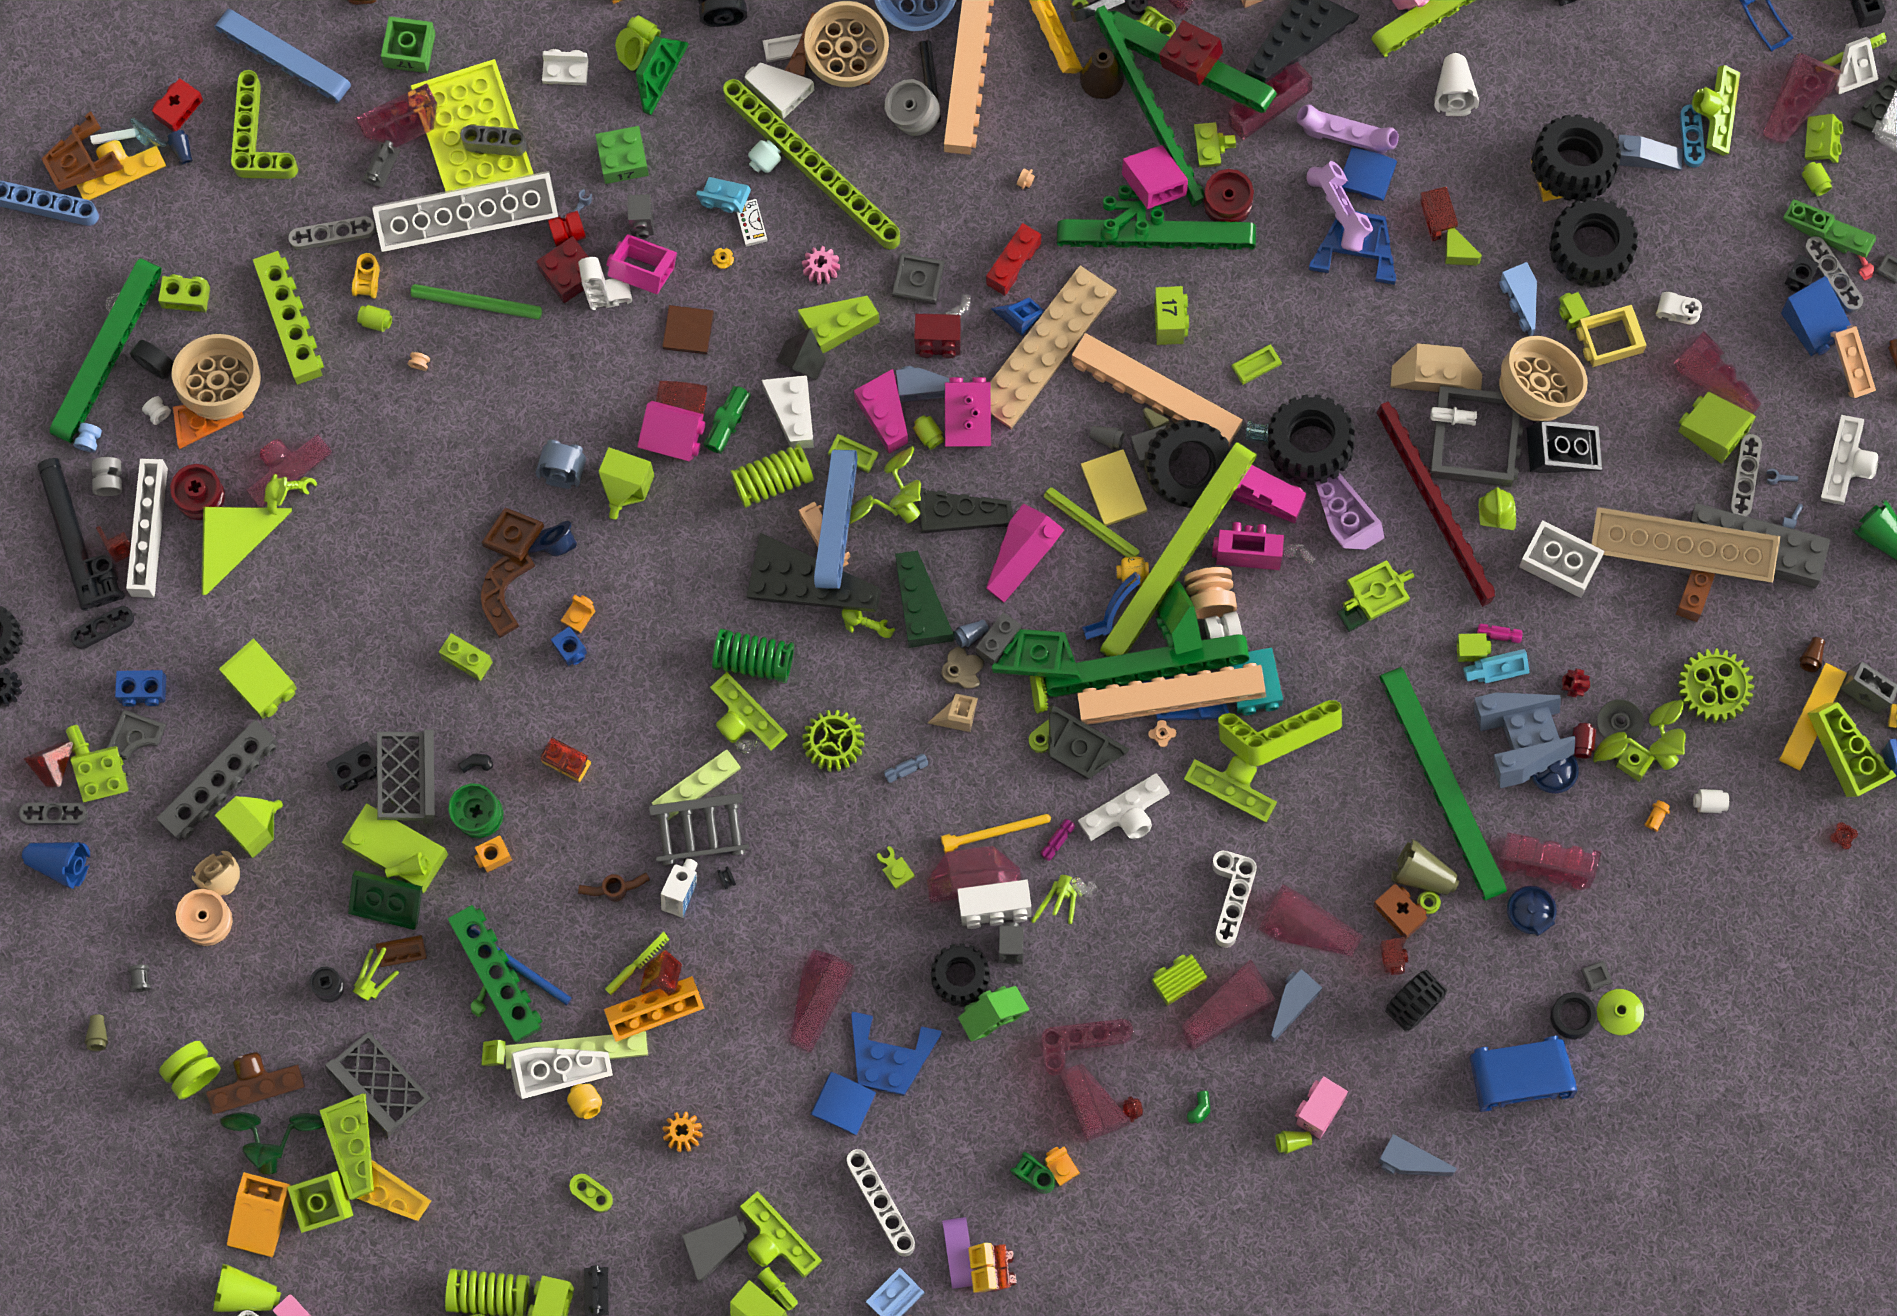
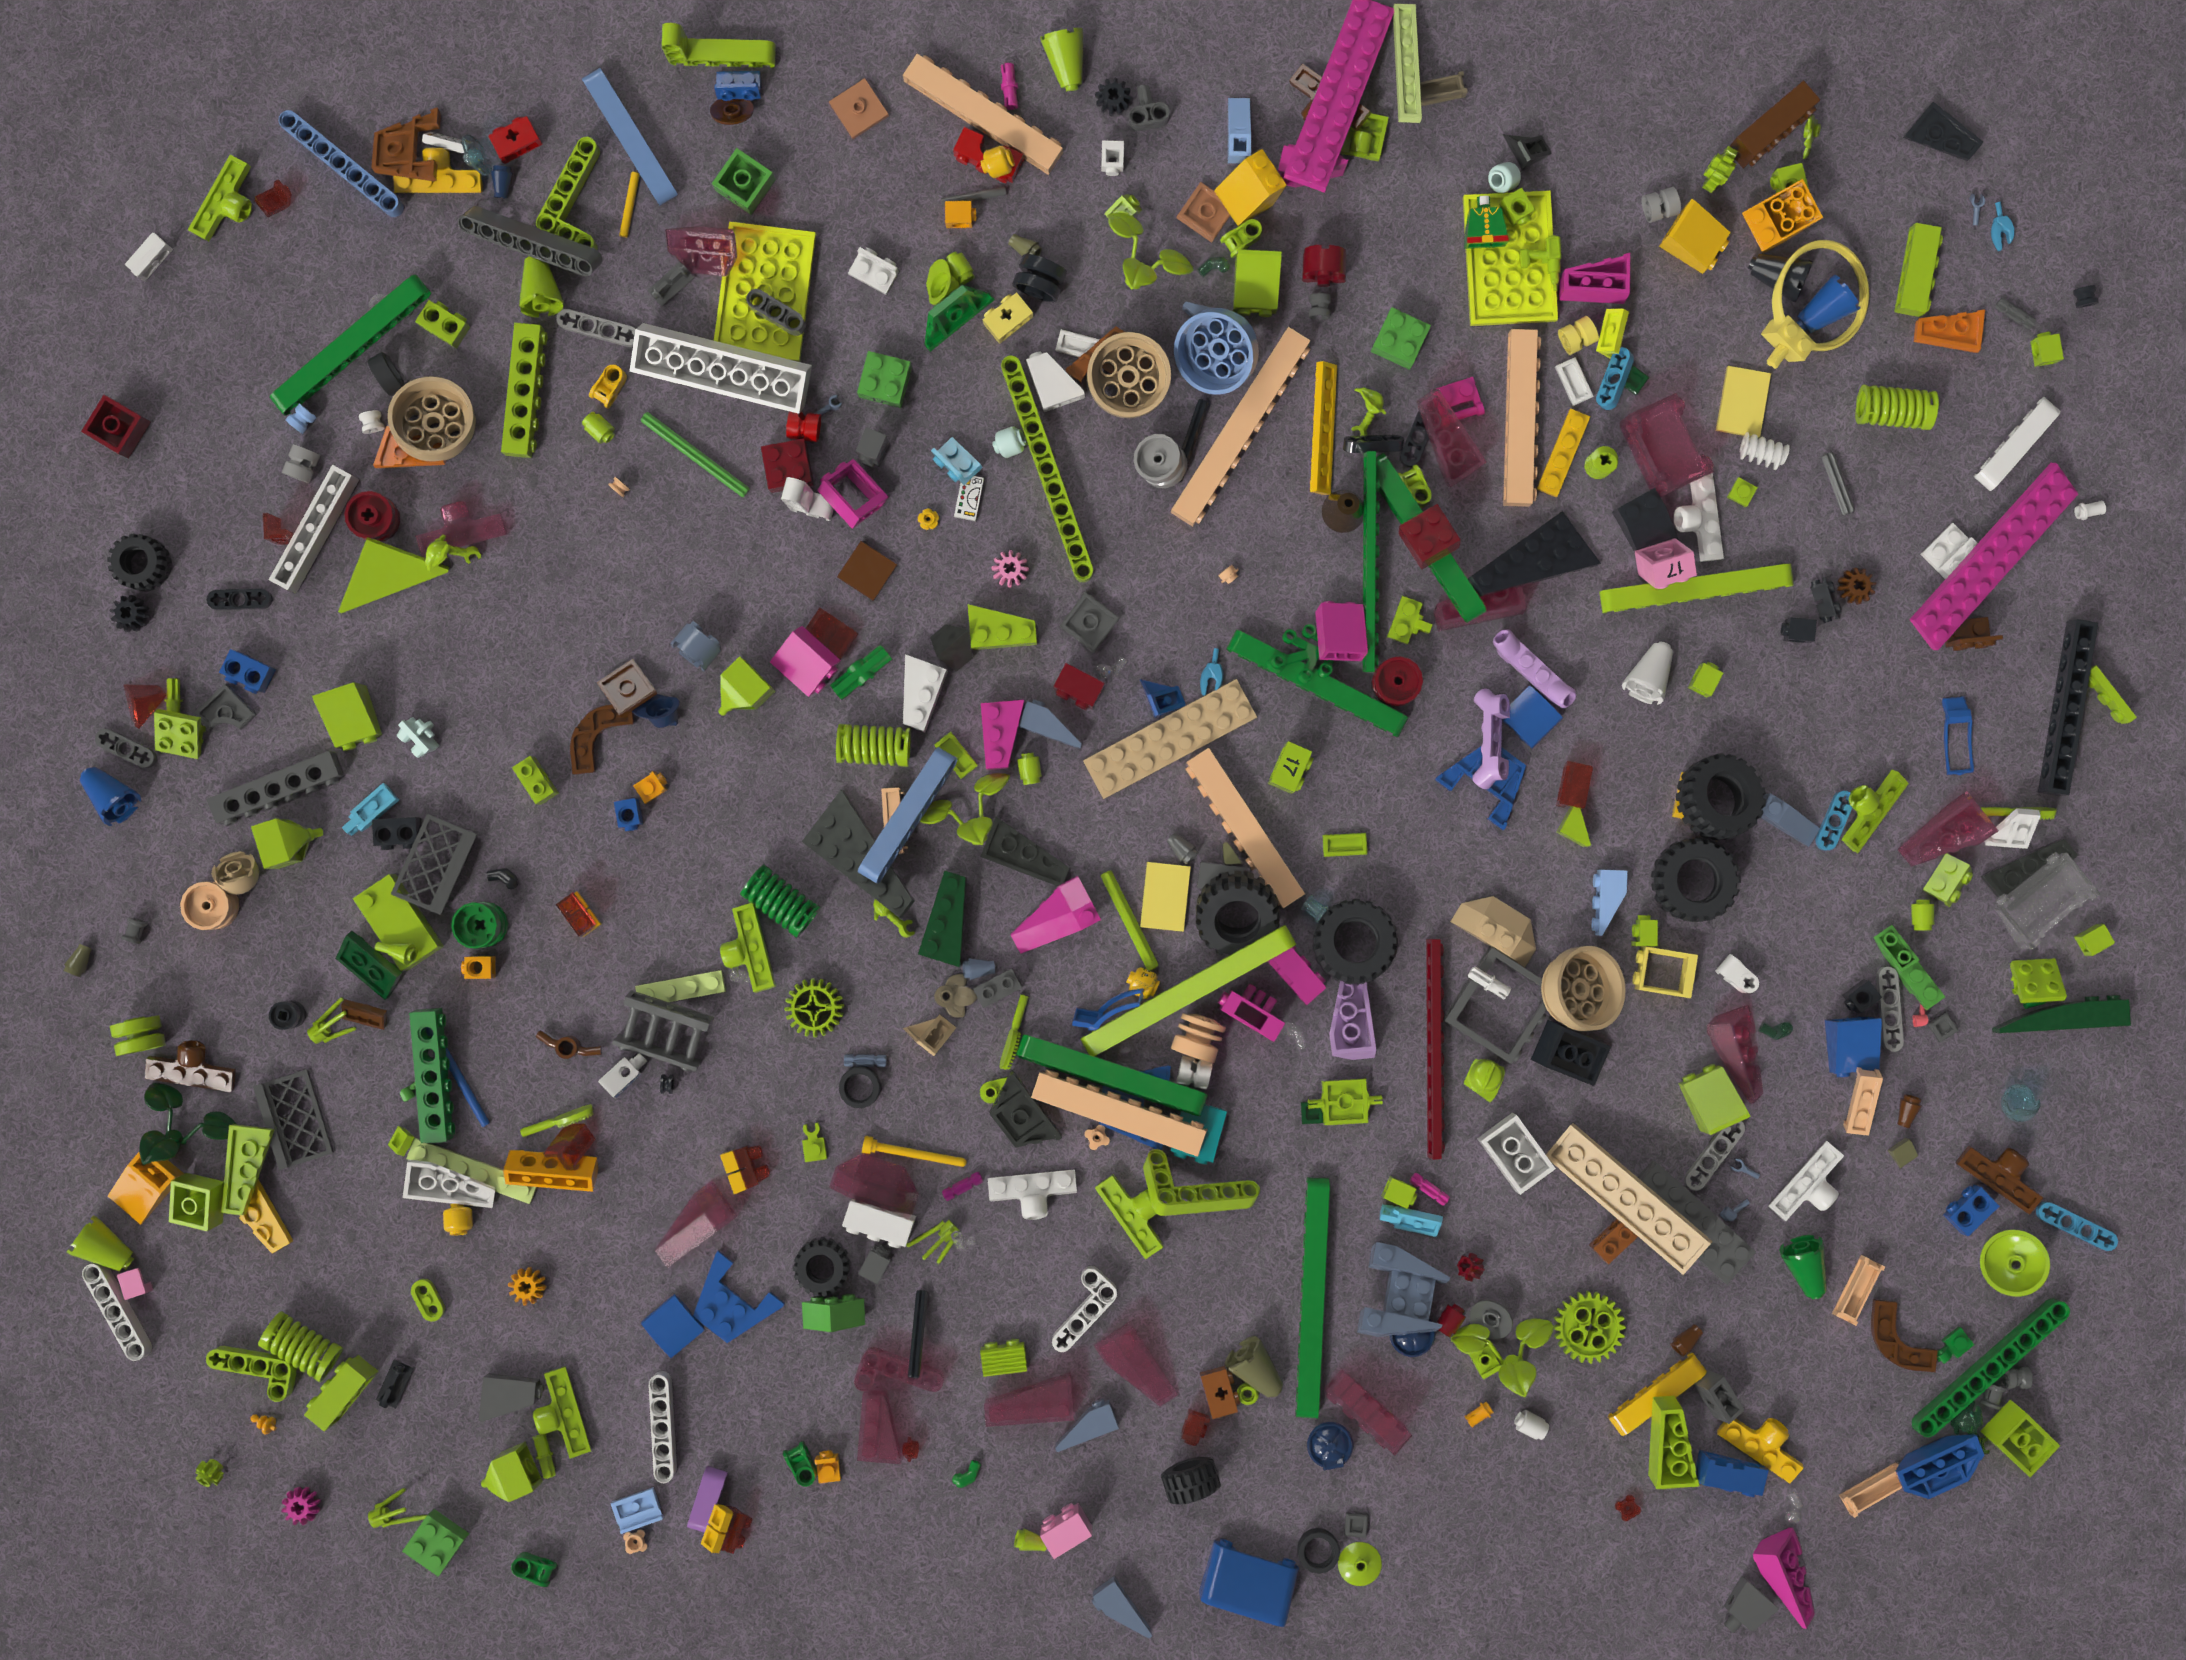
camera: 20 degrees right, 15 degrees up
black piece [37,458,125,611] -> none
dark pink piece [945,377,991,446] -> none
red arch [986,223,1041,296] -> none
green wing [992,629,1080,679] -> none
green slope [1155,581,1203,655] -> none
none -> medium azure hinge [342,783,399,836]
none -> light aqua hips [397,717,440,758]
none -> dark grey beam [458,206,603,276]
none -> lime cone [519,256,563,318]
none -> yellow bar [619,172,640,238]
none -> clear red hips [720,1145,771,1194]
none -> black tyre [839,1067,881,1109]
none -> black axle [908,1290,928,1379]
none -> light yellow brick [983,292,1033,344]
none -> dark azure hand [1200,648,1224,696]
none -> lime brick [1687,662,1723,698]
none -> clear green arm [1758,1022,1793,1040]

